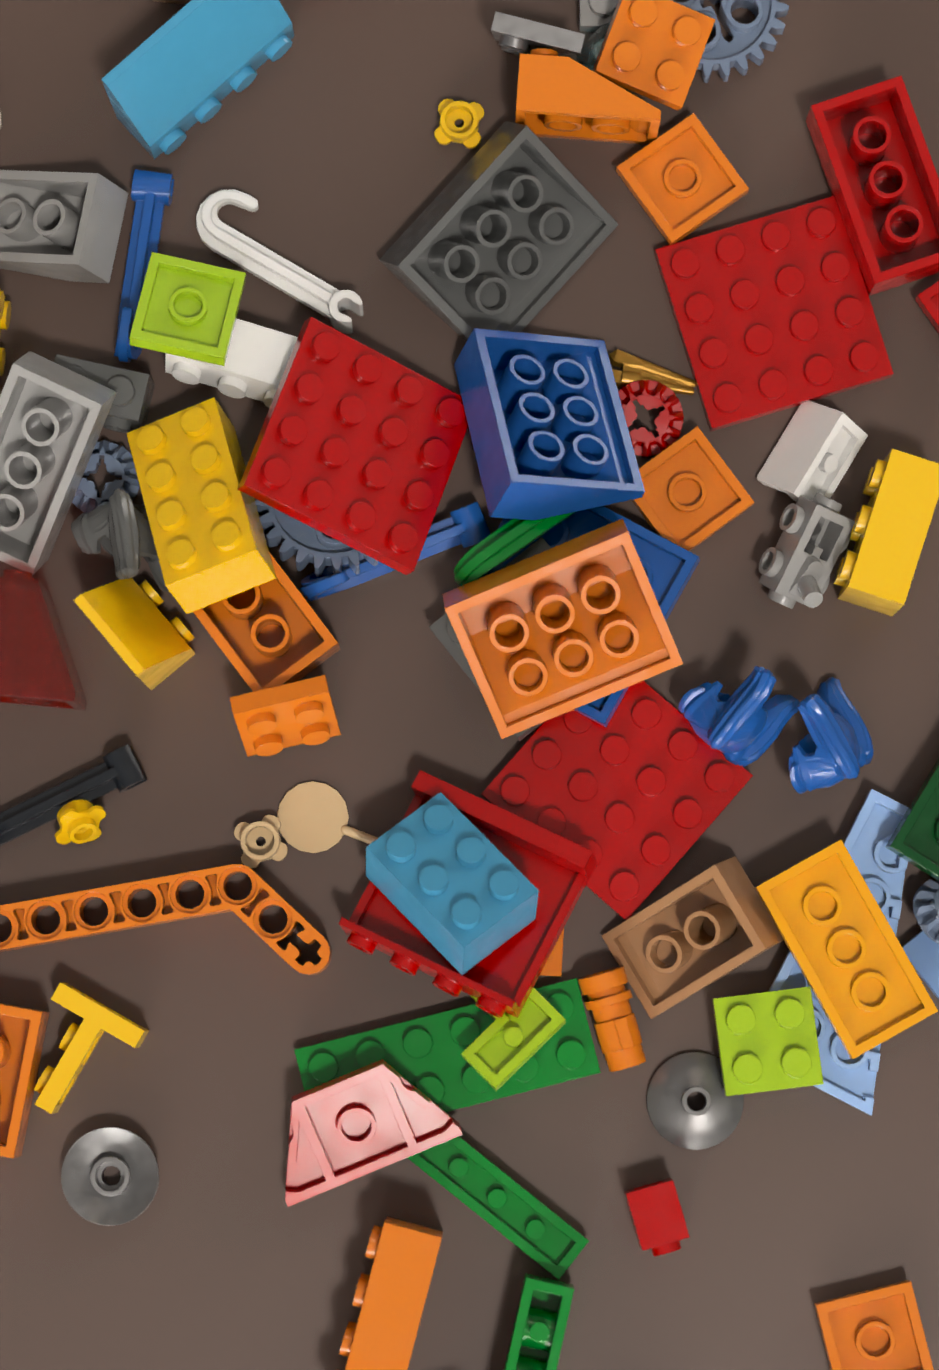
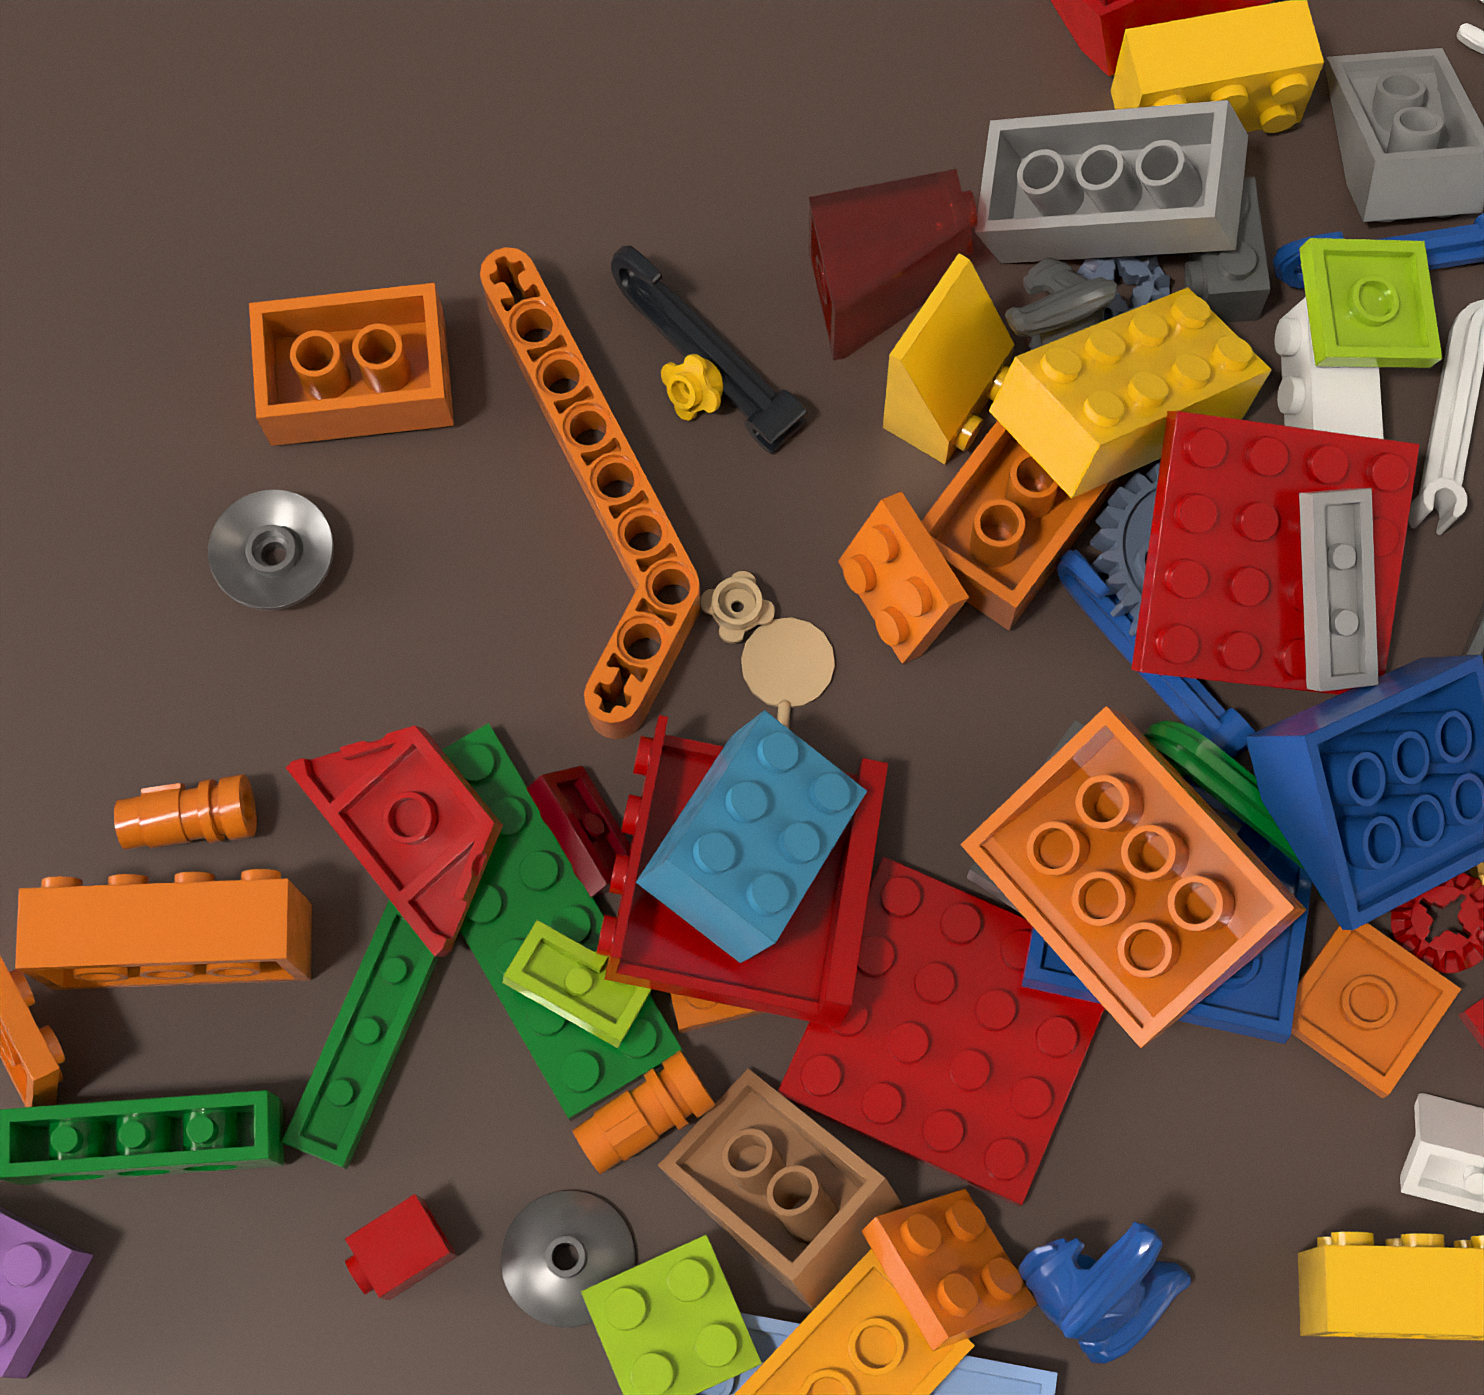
camera: 75 degrees right, 10 degrees down
yellow bracket [34,982,149,1114] -> none
blue hair [678,666,800,767] -> none
light grey brick [759,493,855,609] -> none
none -> orange axle [114,774,257,850]
none -> dark red plate [526,765,631,897]
none -> orange plate [861,1189,1037,1351]
none -> light grey plate [1299,488,1378,691]

